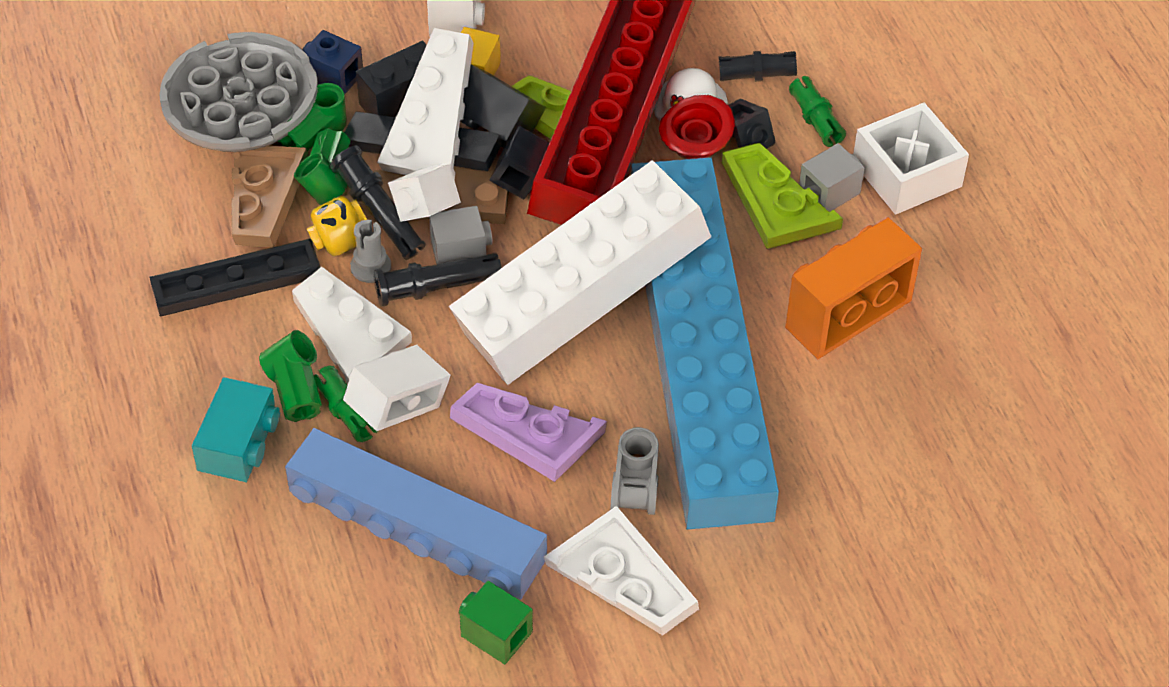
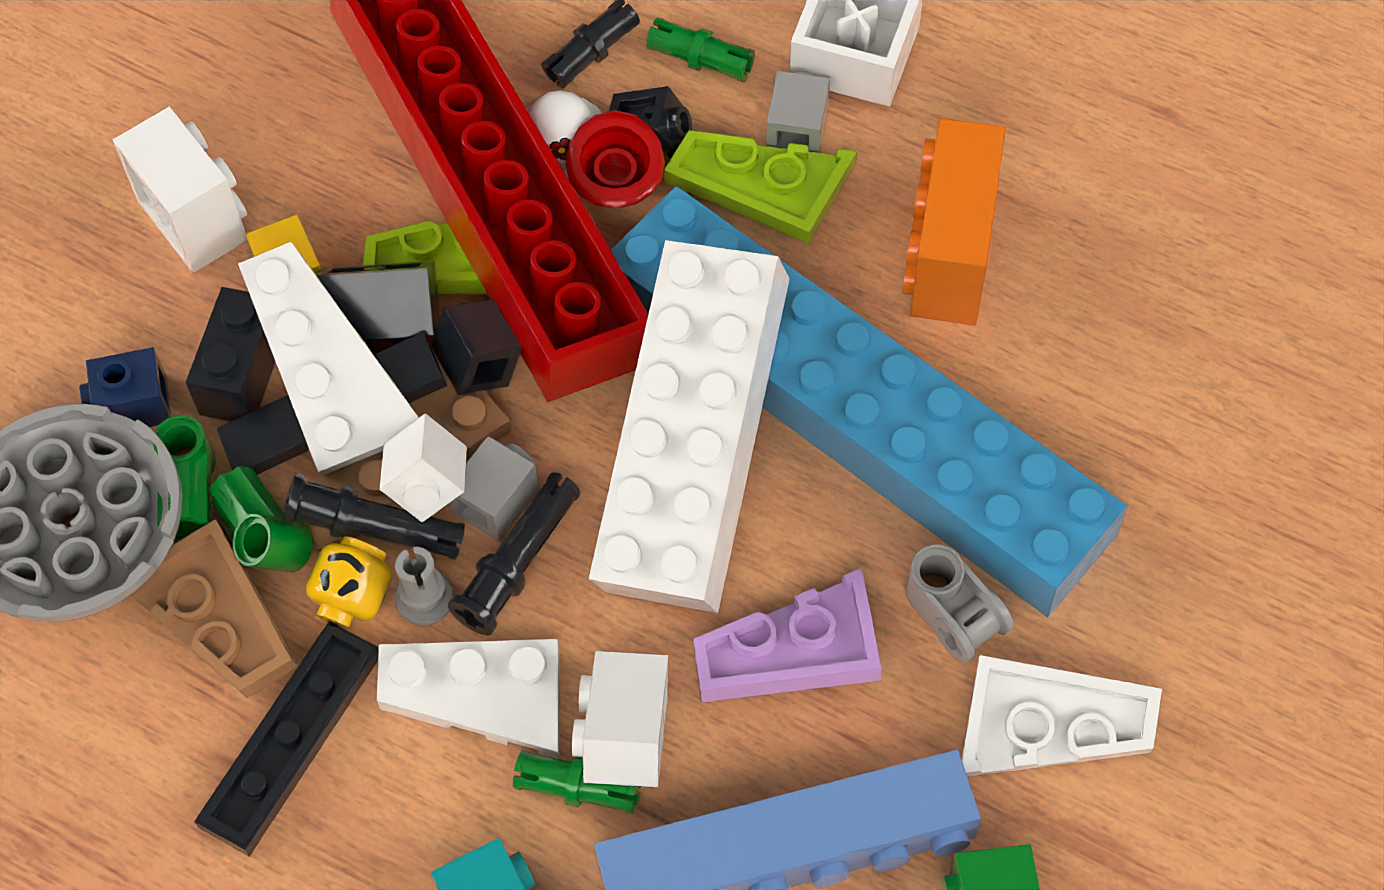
camera: 40 degrees left, 10 degrees up
green piece [259,330,322,422] -> none

